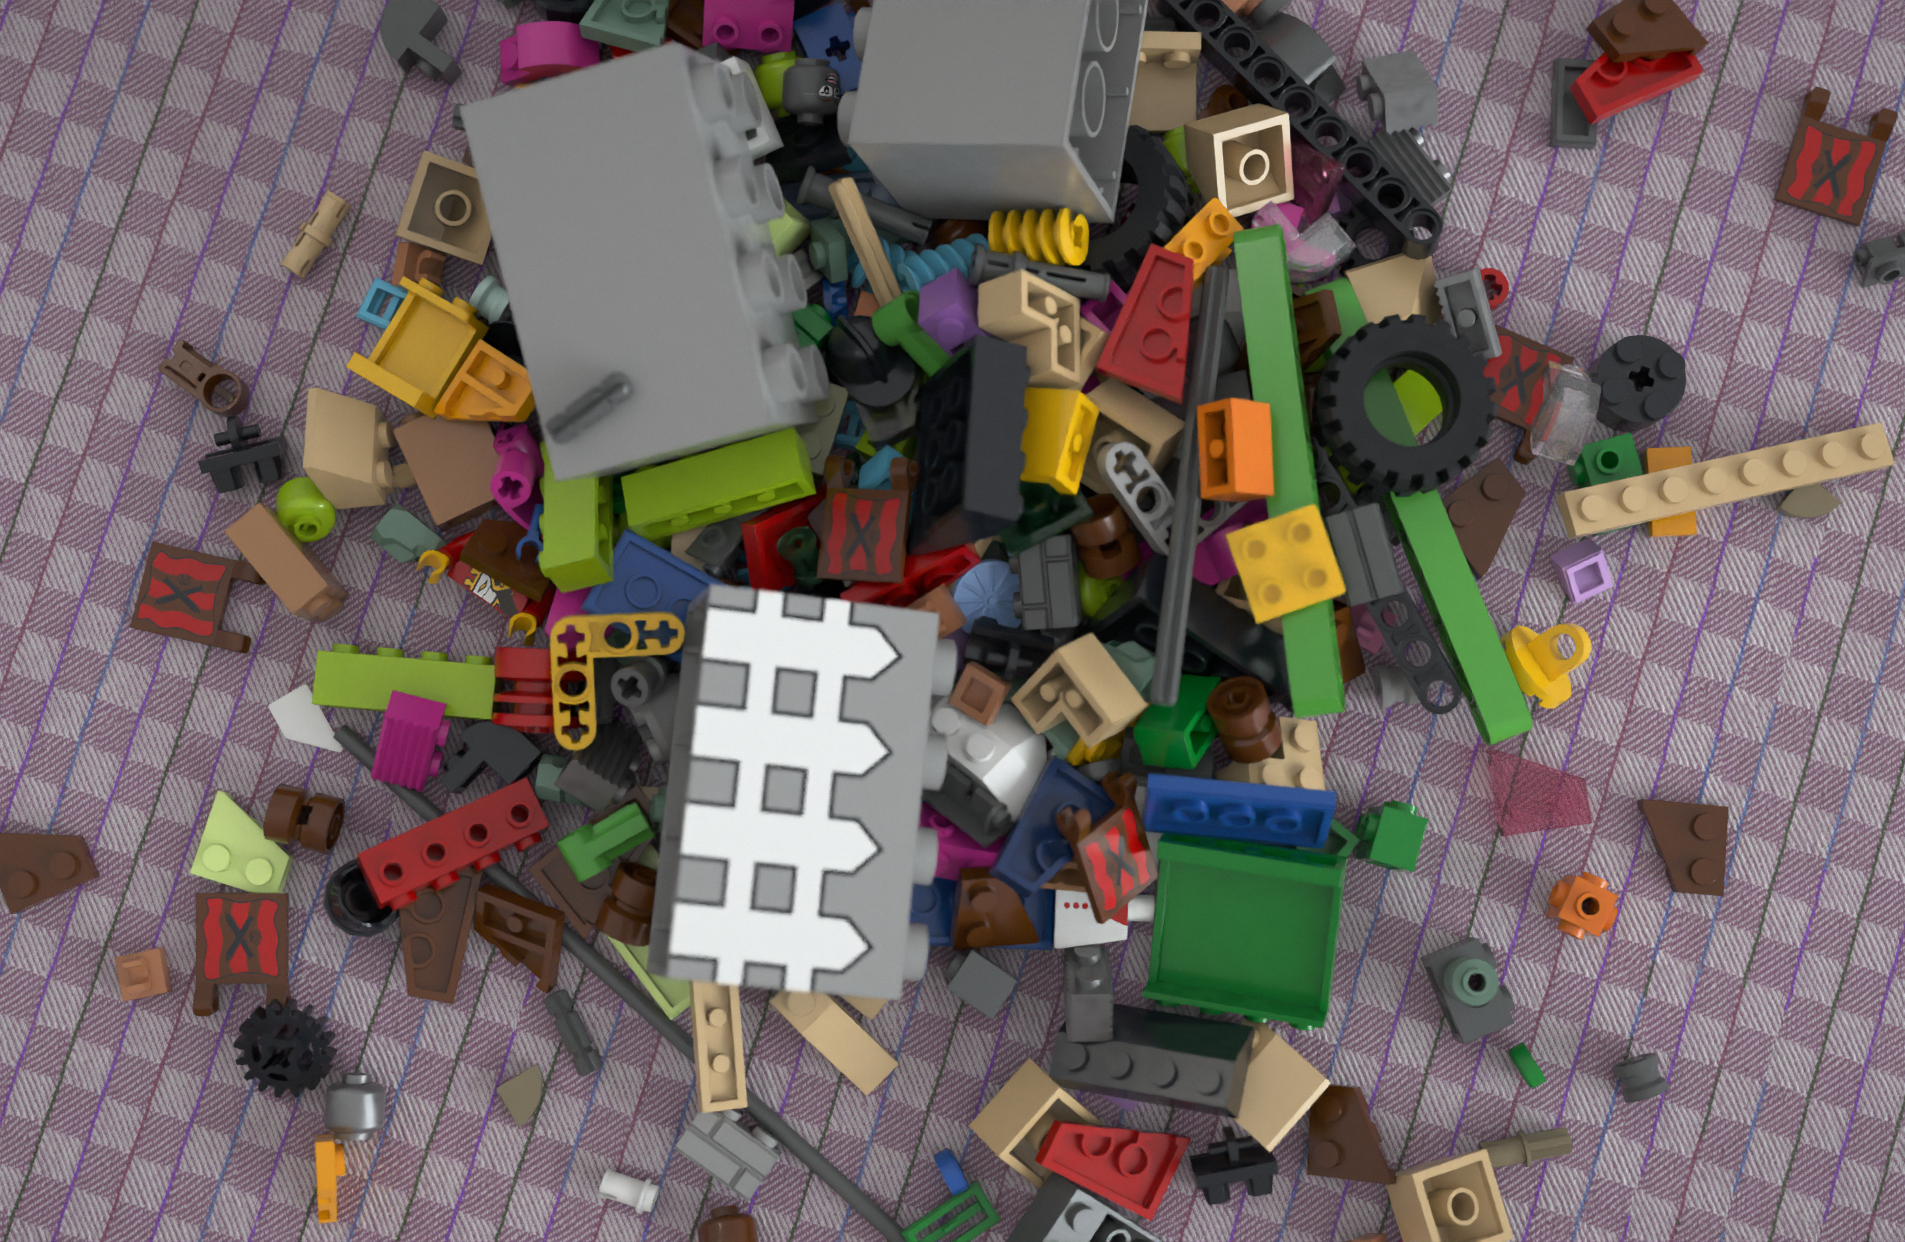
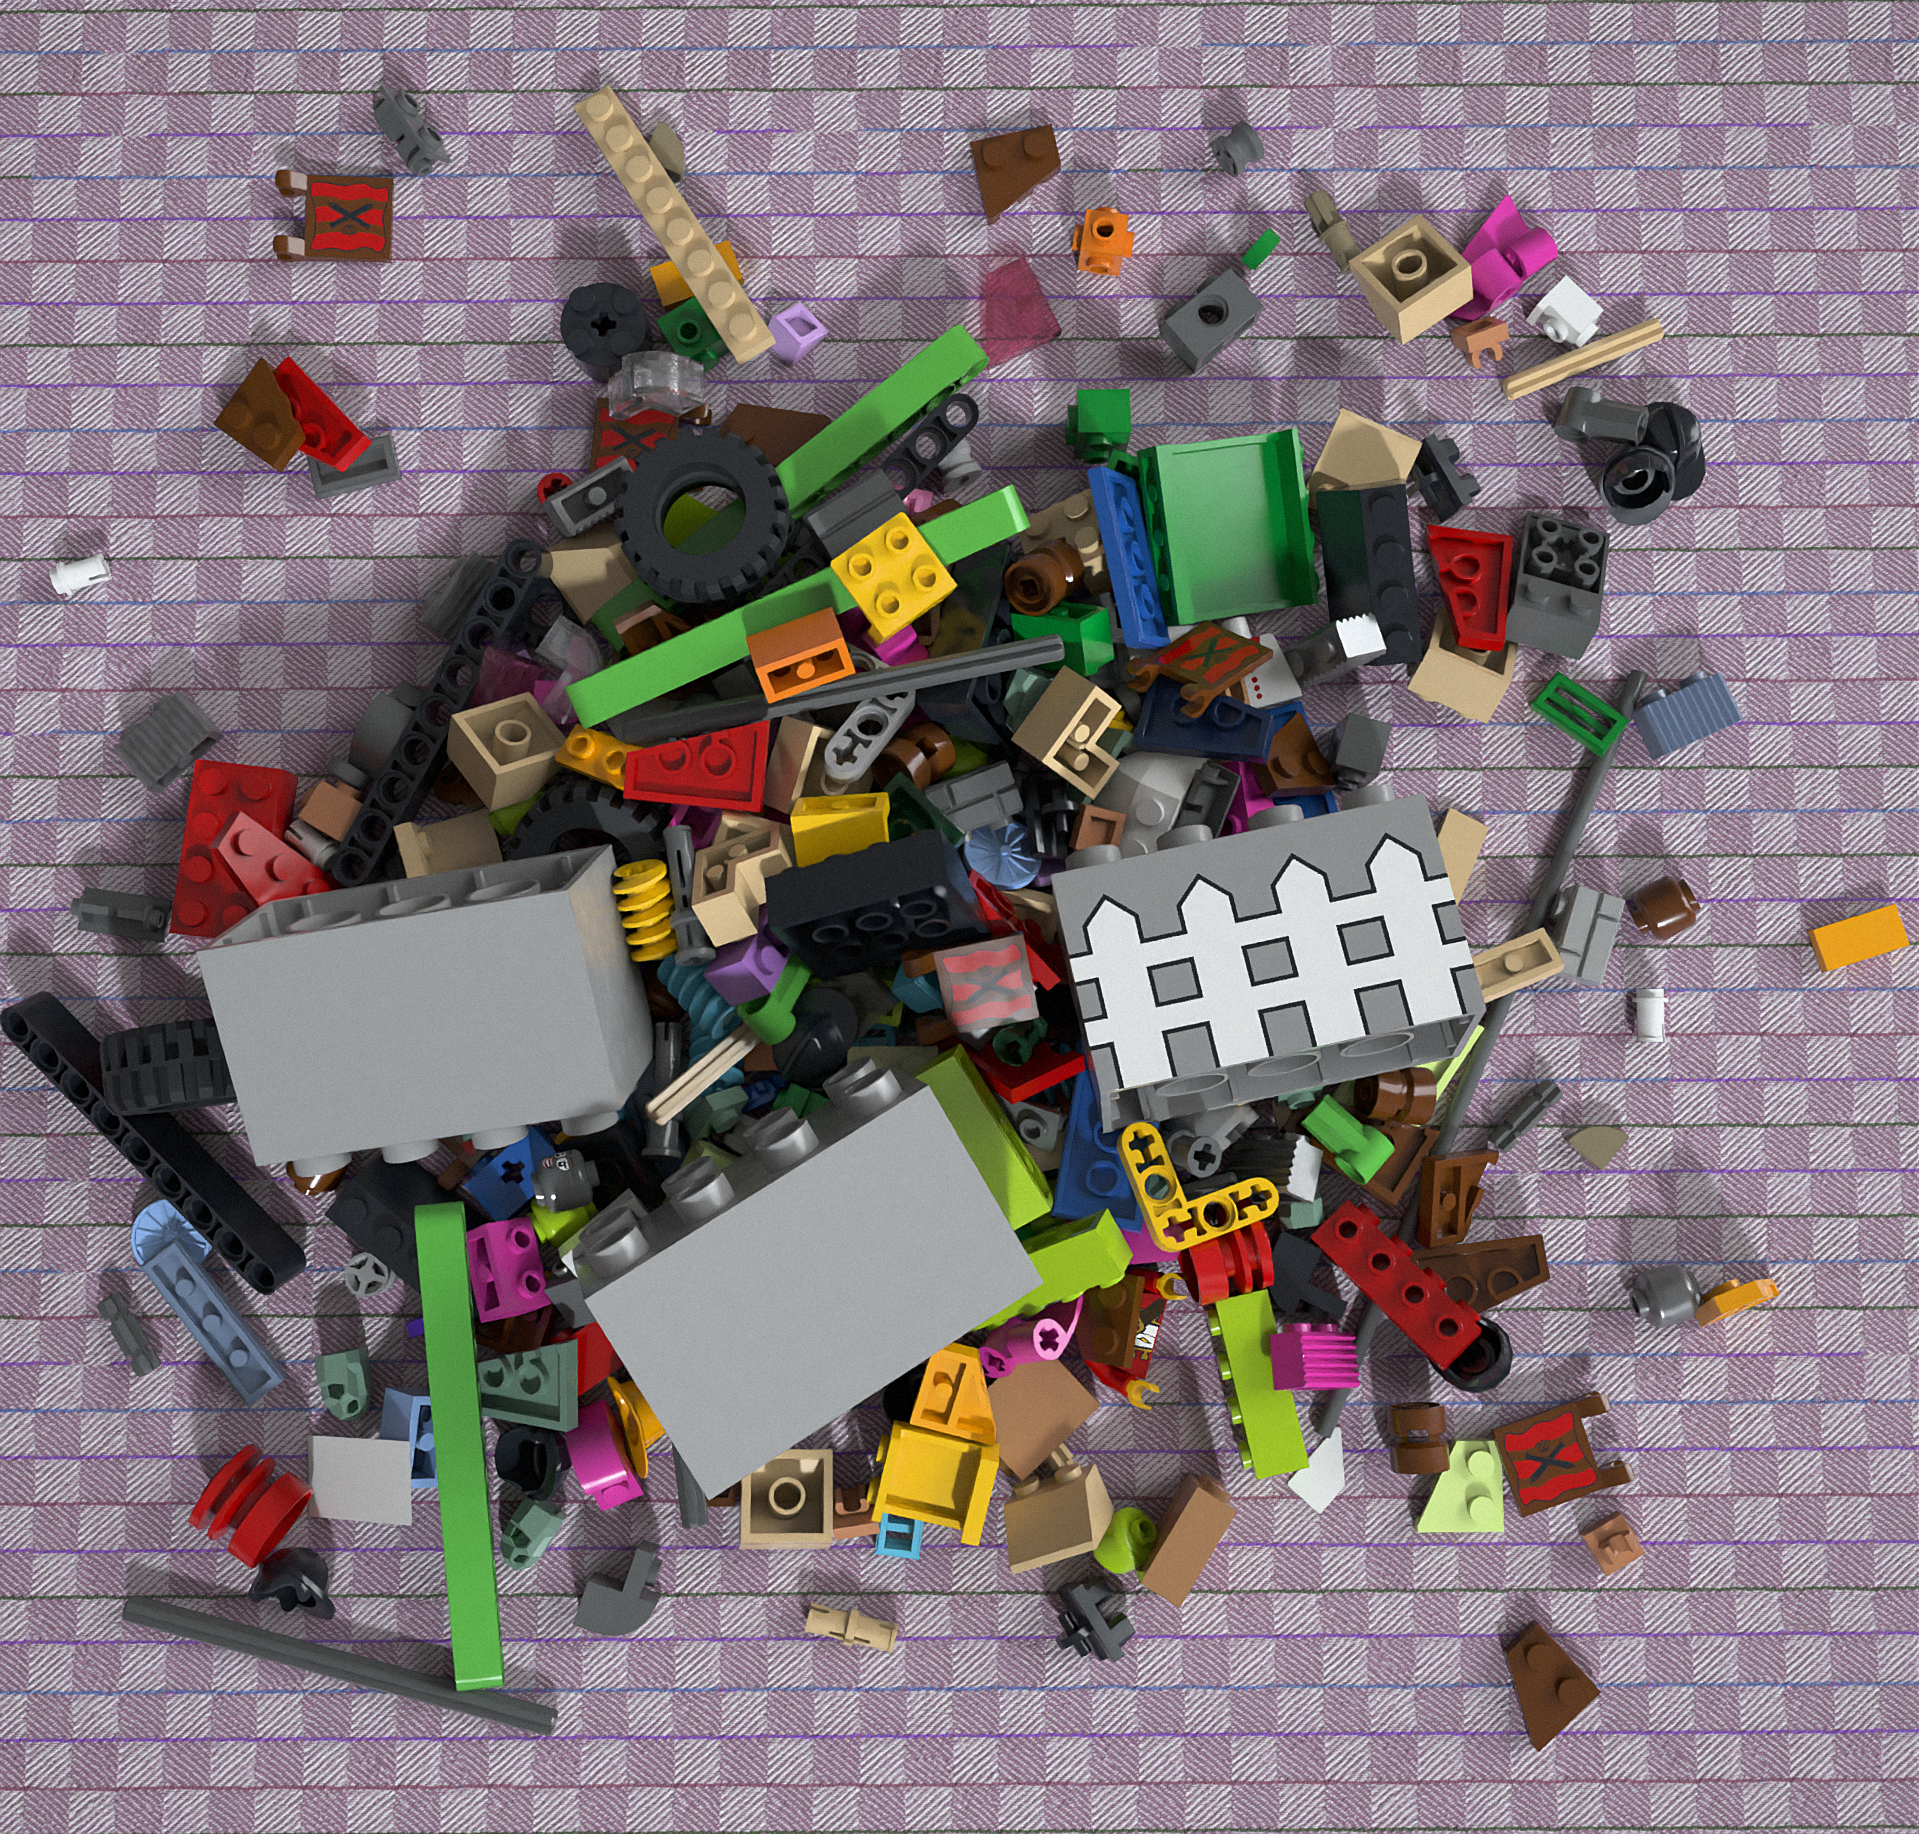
camera: 105 degrees left, 0 degrees up
flag [130,542,266,654] -> none
reddish brown piece [159,340,250,417] -> none
black gear [234,998,337,1098] -> none
sand green rock [370,503,448,567] -> none
light aqua wheel [469,275,513,324] -> none
blue hand [515,504,544,565] -> none
dark grey axle [546,372,633,444] -> none
nougat tile [904,583,968,638] -> none
blue tile [933,1148,969,1196] -> none
reddish brown wing [1307,1084,1396,1185] -> none
flat silver brick [1356,50,1438,135] -> none
sand green brick [1444,957,1498,1006] -> none
yellow tile [1500,623,1591,709] -> none

